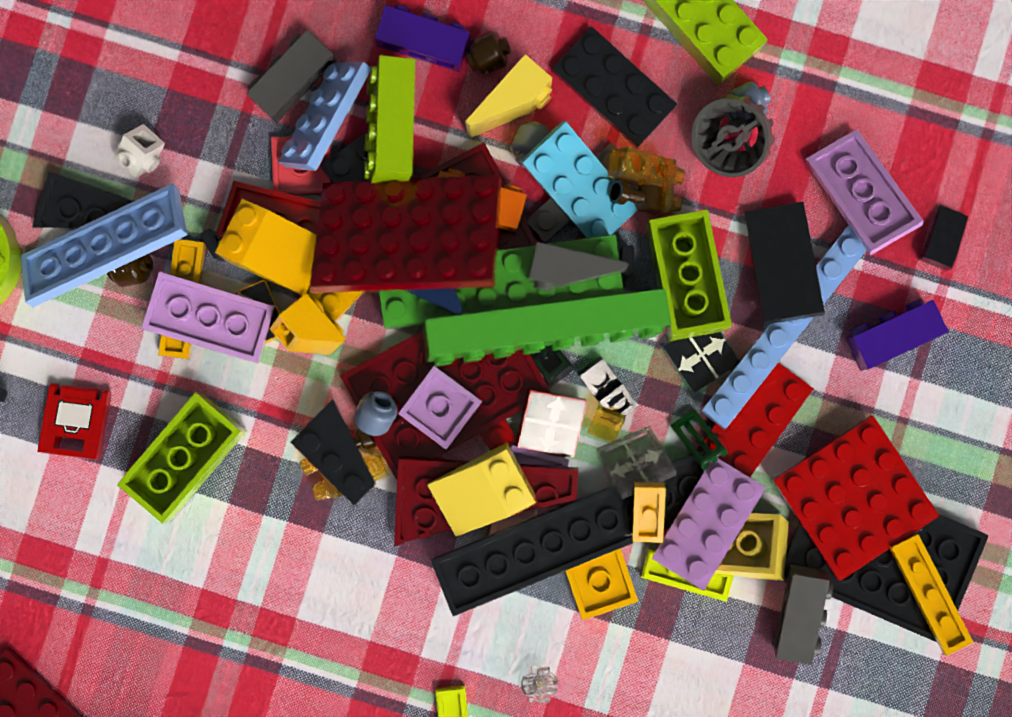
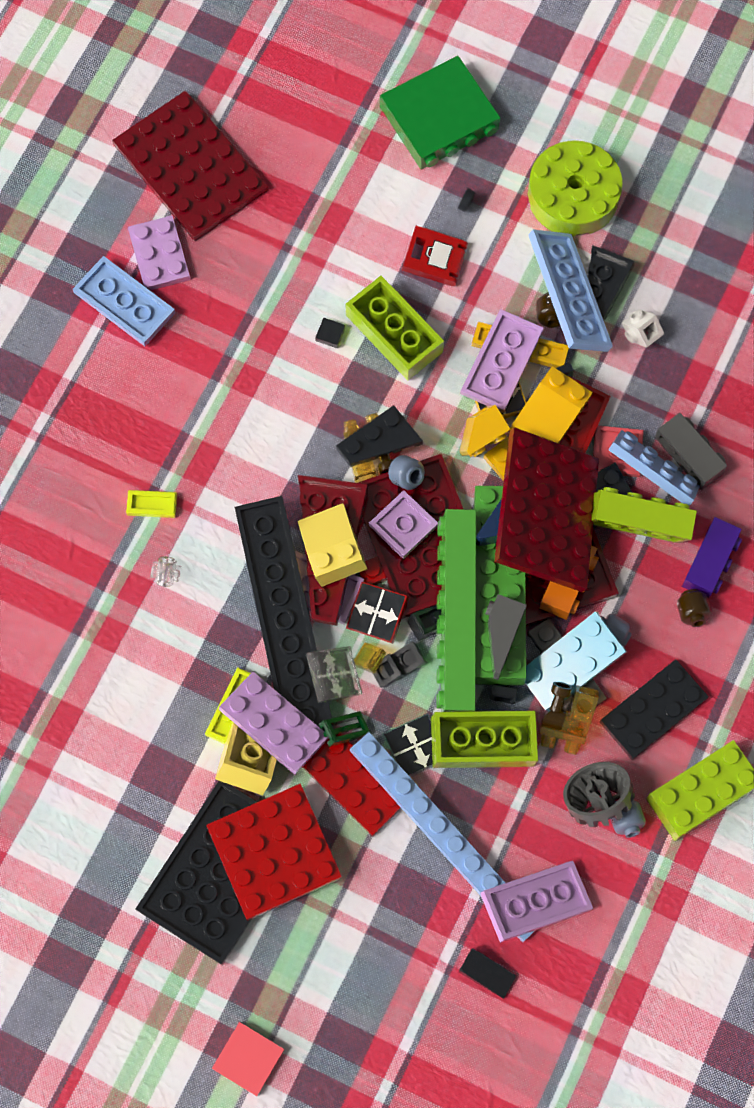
camera: 100 degrees right, 15 degrees down
light yellow slope [465,54,552,137] -> none
yellow plate [566,548,639,620] -> none
yellow plate [632,482,666,543] -> none
black tile [744,202,825,325] -> none
dark grey brick [773,564,833,665] -> none
dark purple brick [846,298,949,370] -> none
yellow plate [890,533,974,656] -> none
none -> black tile [315,318,346,348]

